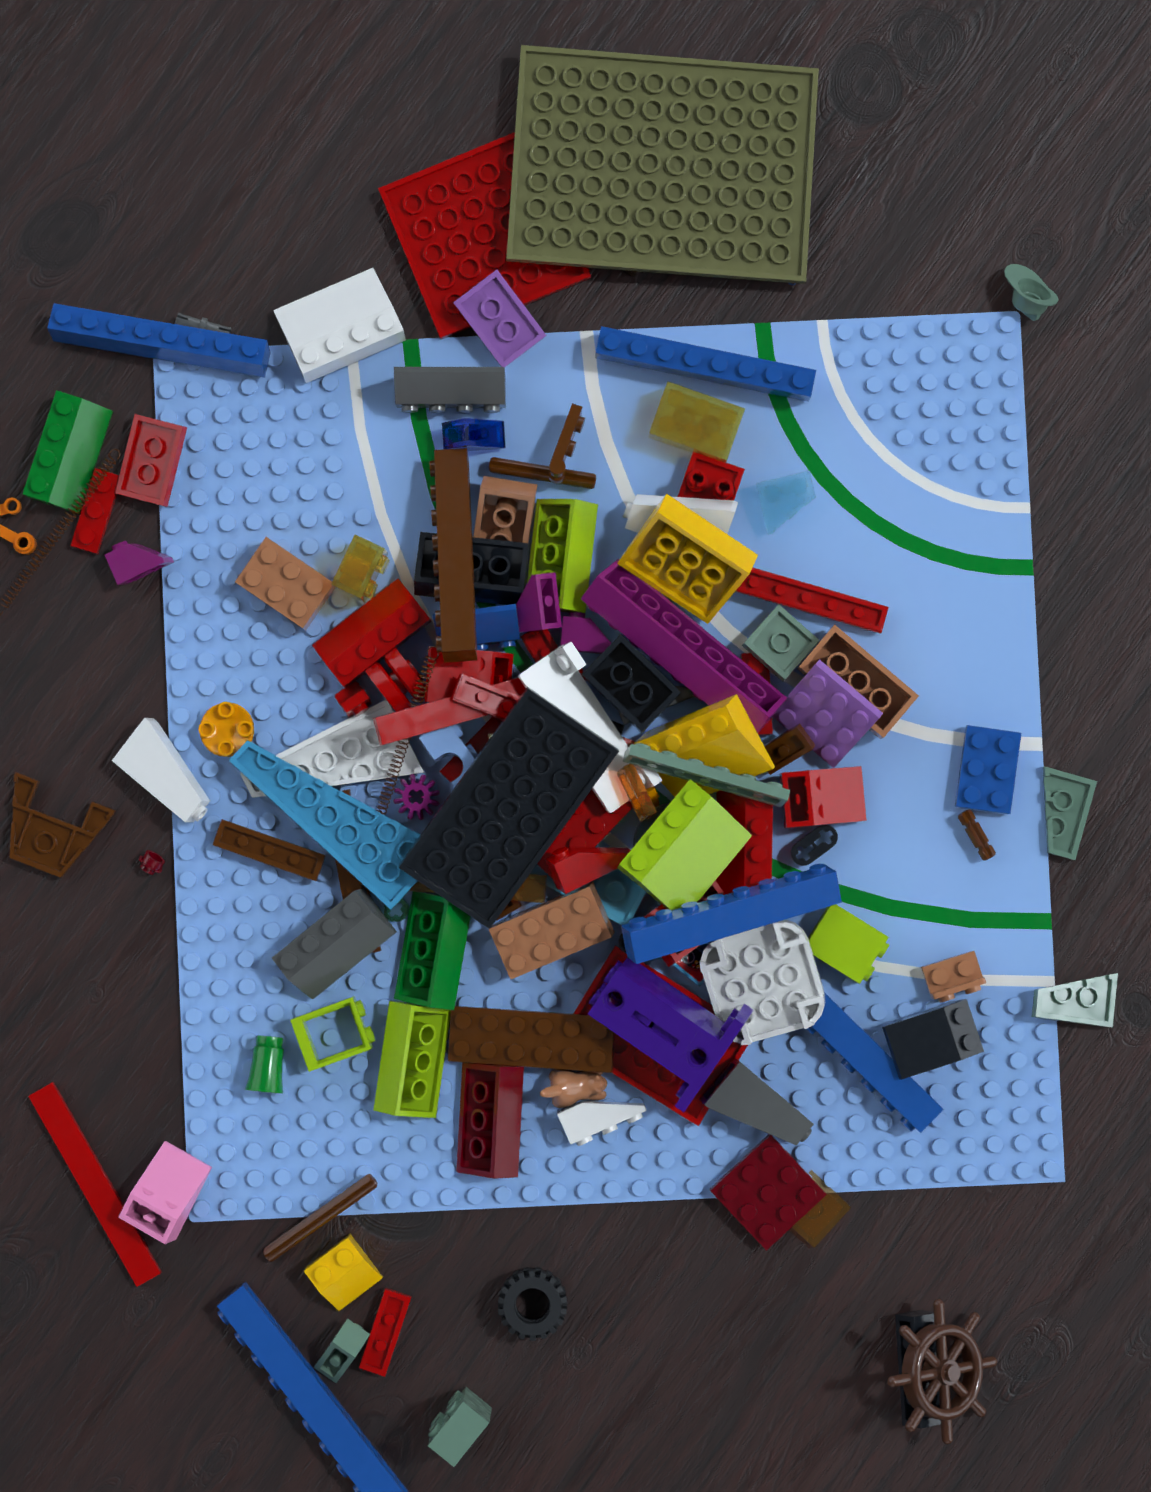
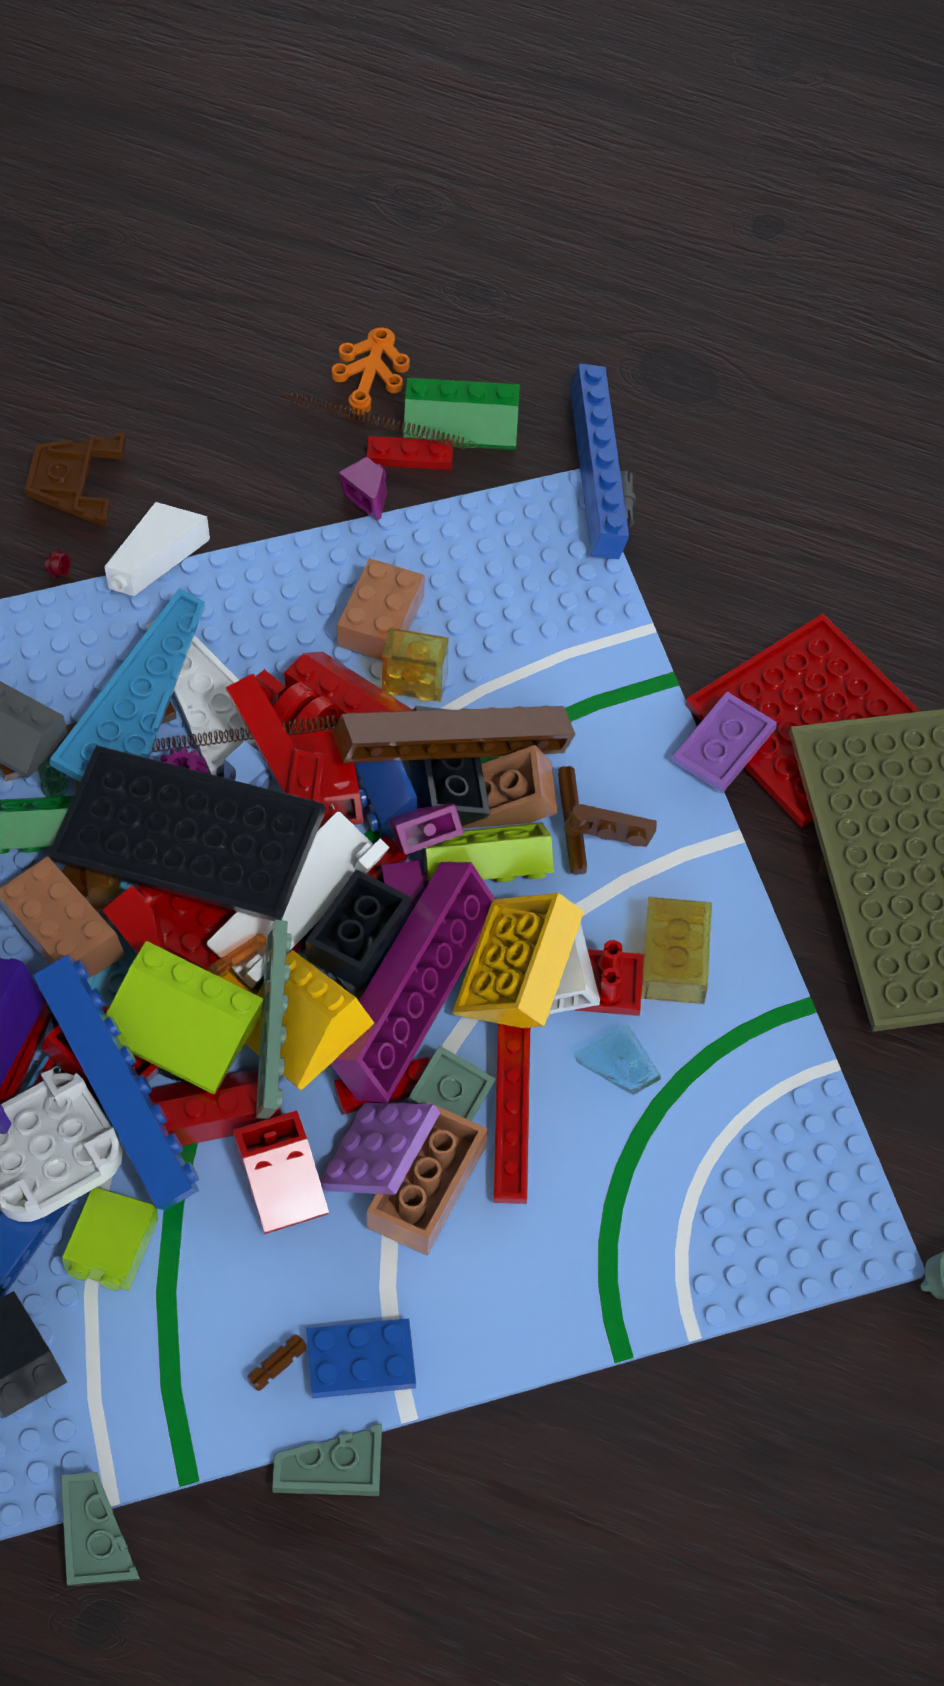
camera: 70 degrees right, 30 degrees down
red plate [115,414,187,507] -> none
light orange dish [198,702,254,757] -> none
reddish brown plate [213,819,326,881] -> none
white slope [273,268,406,383] -> none
dark grey slope [394,367,506,413] -> none
clear blue slope [442,418,506,451] -> none
blue brick [595,326,816,402] -> none
reddish brown plate [764,723,815,775] -> none
black beam [790,825,838,866] -> none
nougat bracket [921,951,986,1003] -> none

